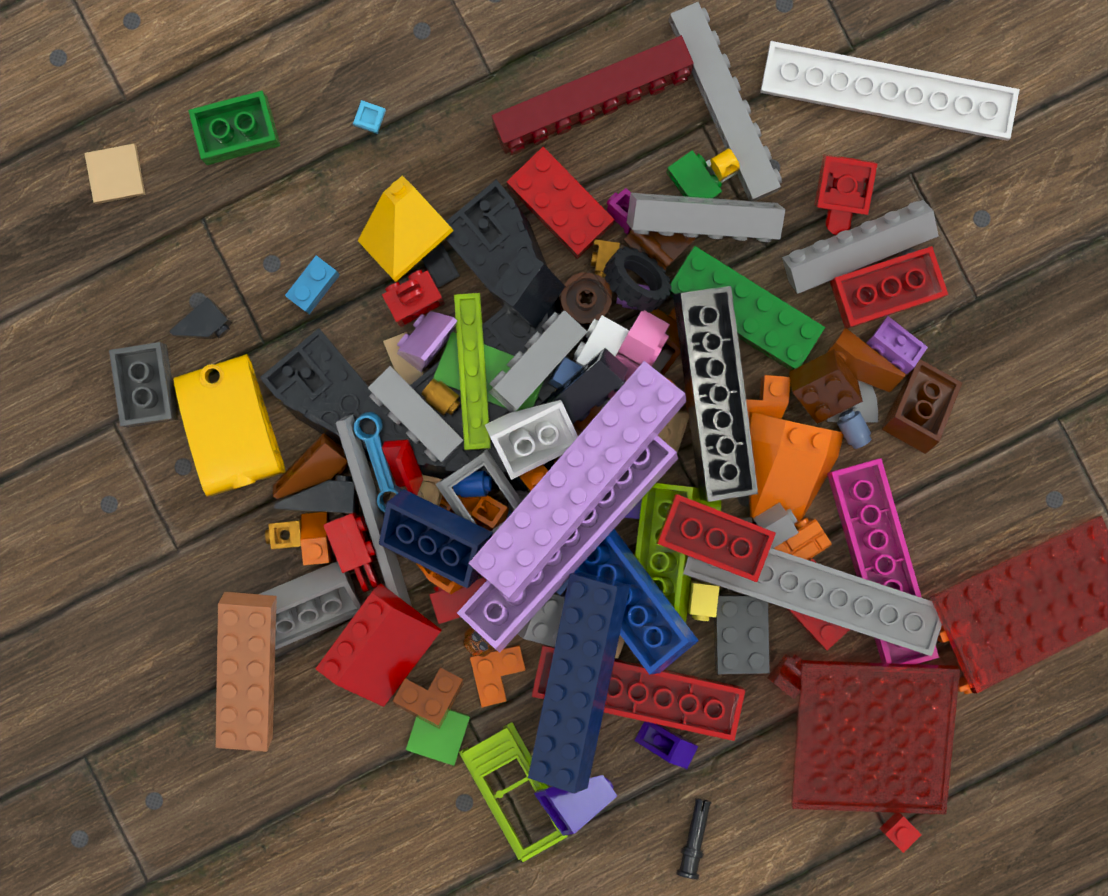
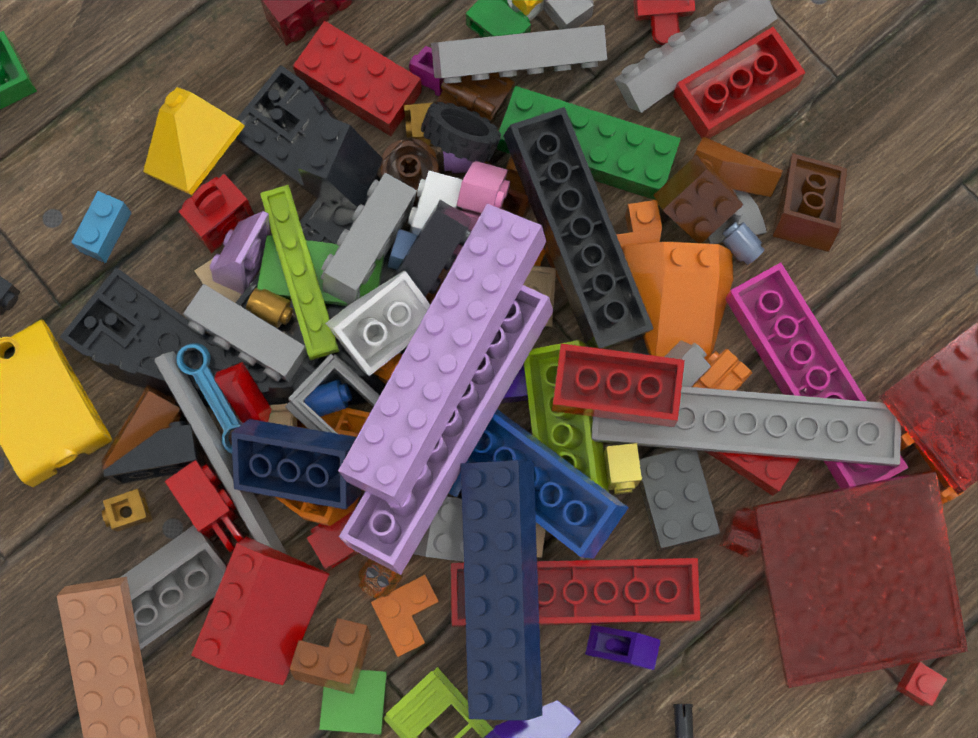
camera: 10 degrees left, 10 degrees down
orange slope [300,512,333,566] -> none
medium azure tile [353,100,386,134] -> none
black tile [422,242,460,289] -> none
medium lavender bracket [866,316,928,374] -> none

